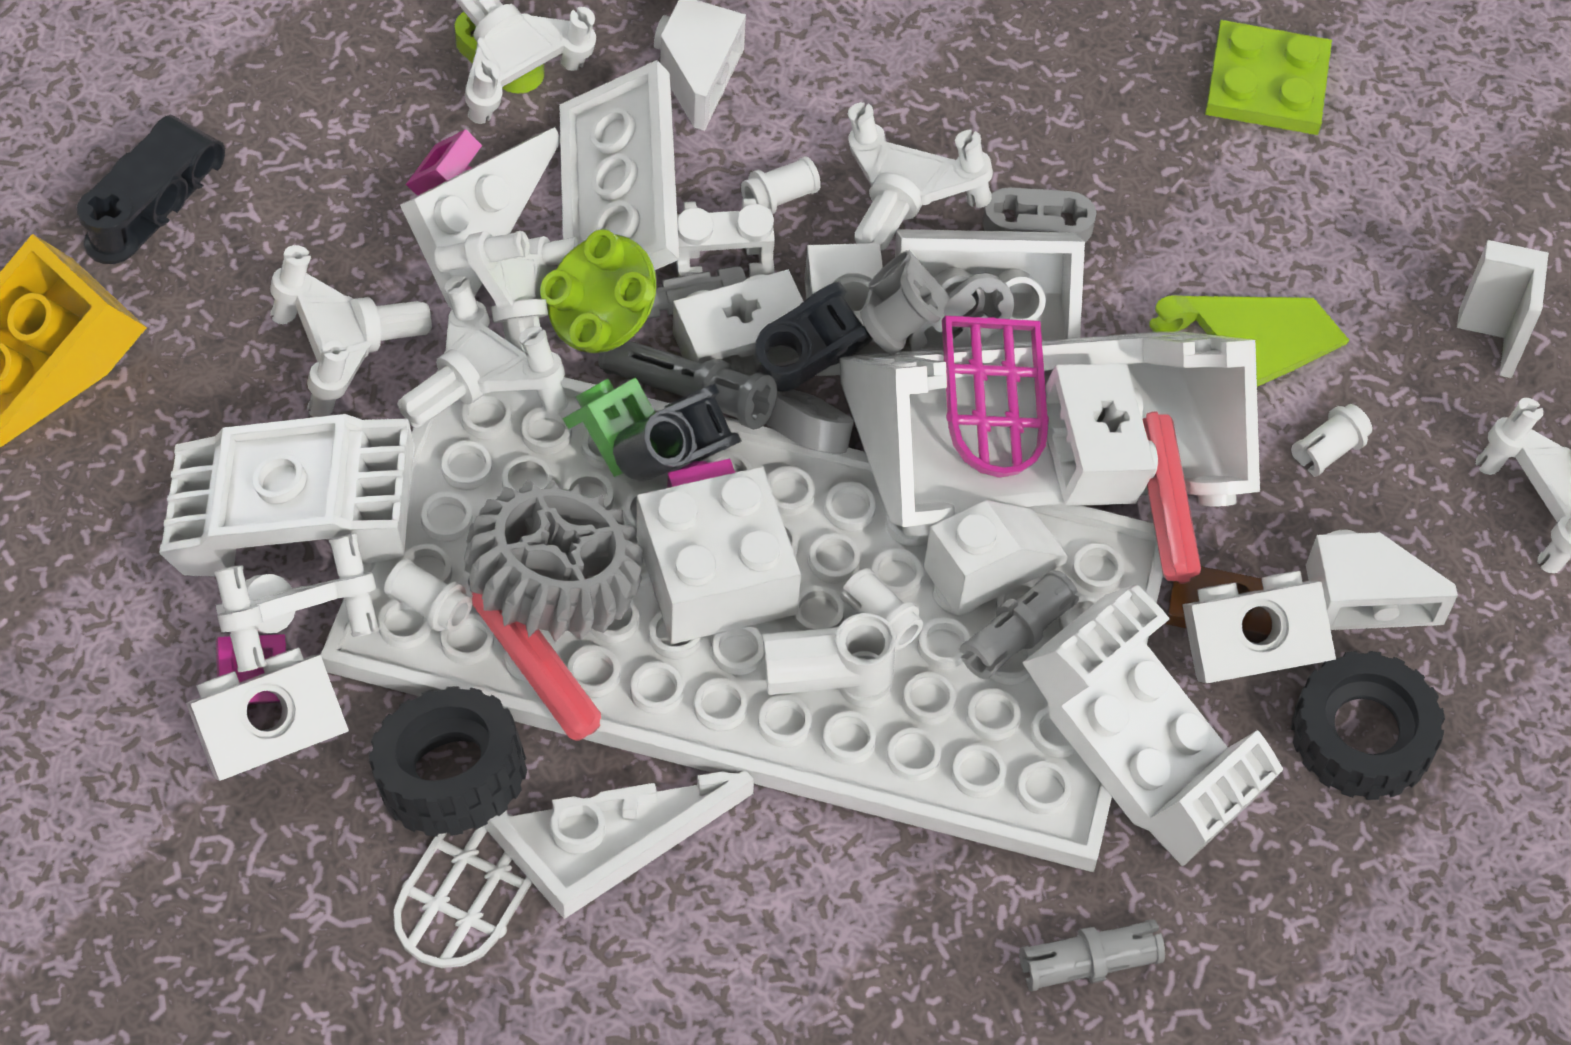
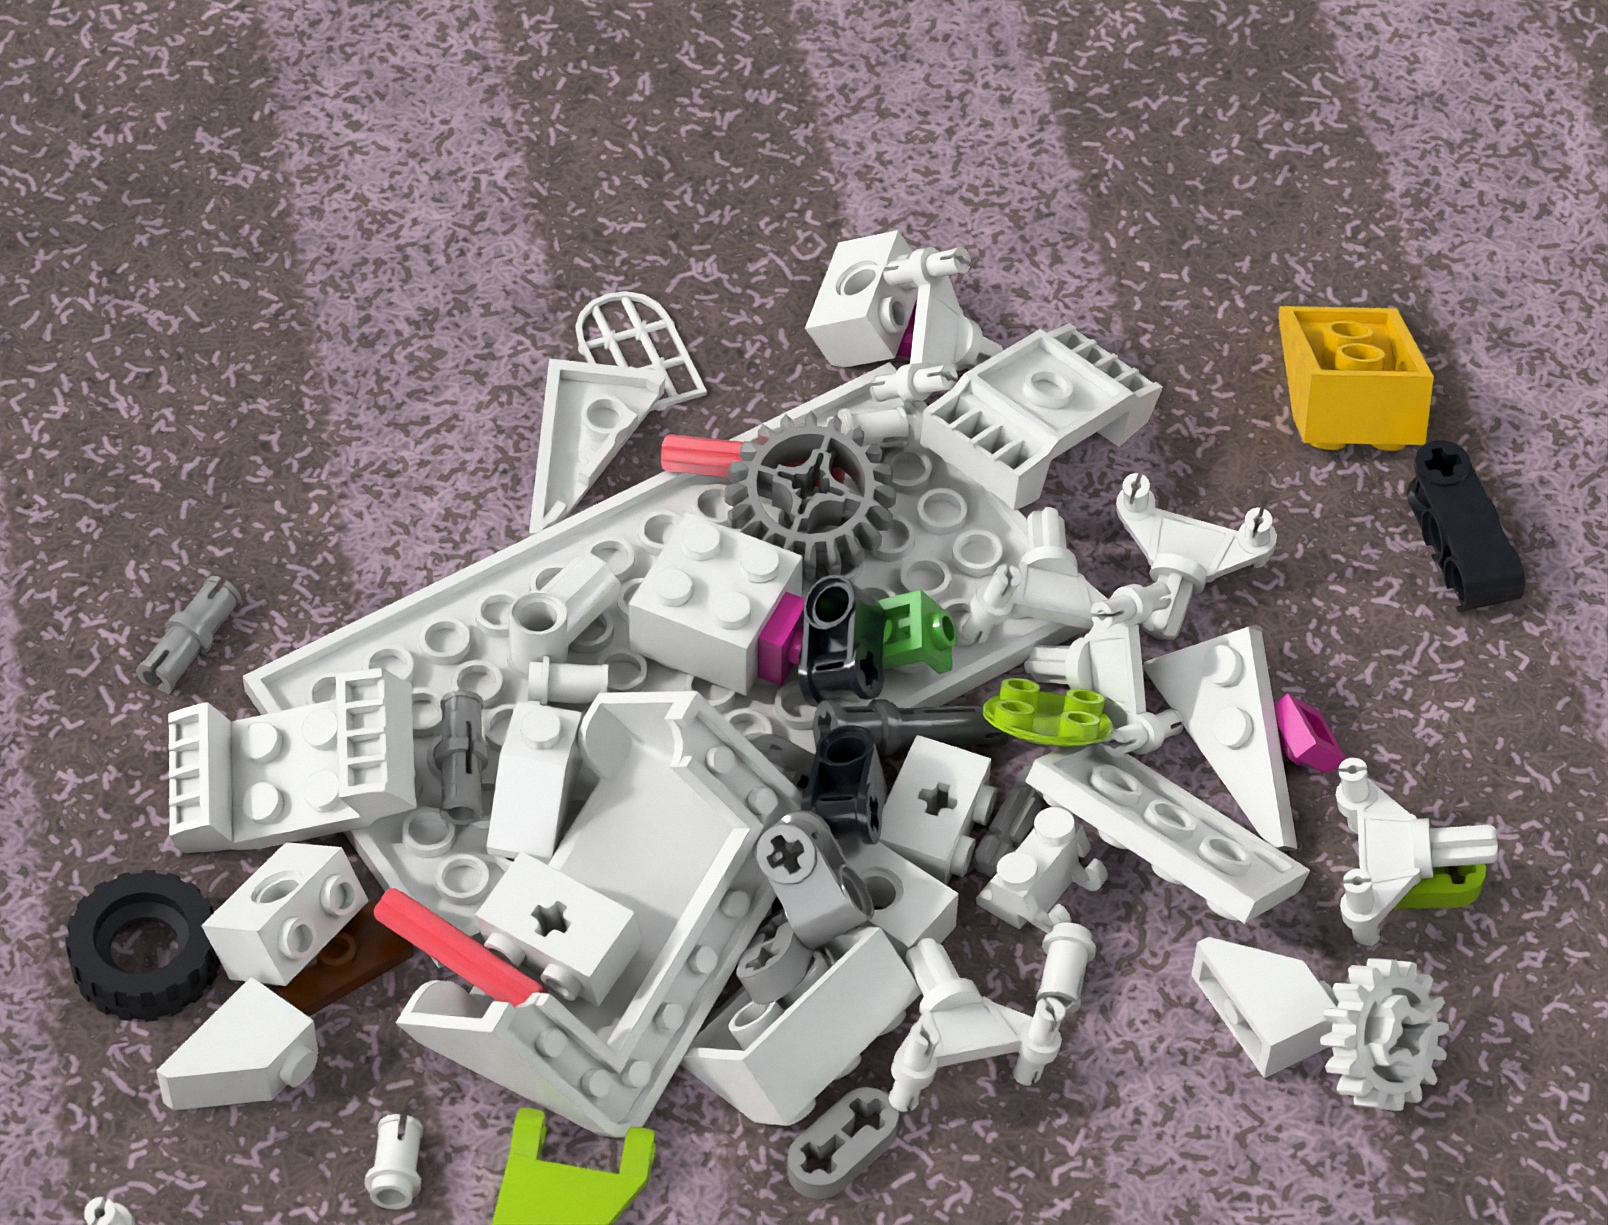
camera: 135 degrees right, 5 degrees down
black tyre [369,686,527,837] -> none
dark pink window [941,316,1049,478] -> none

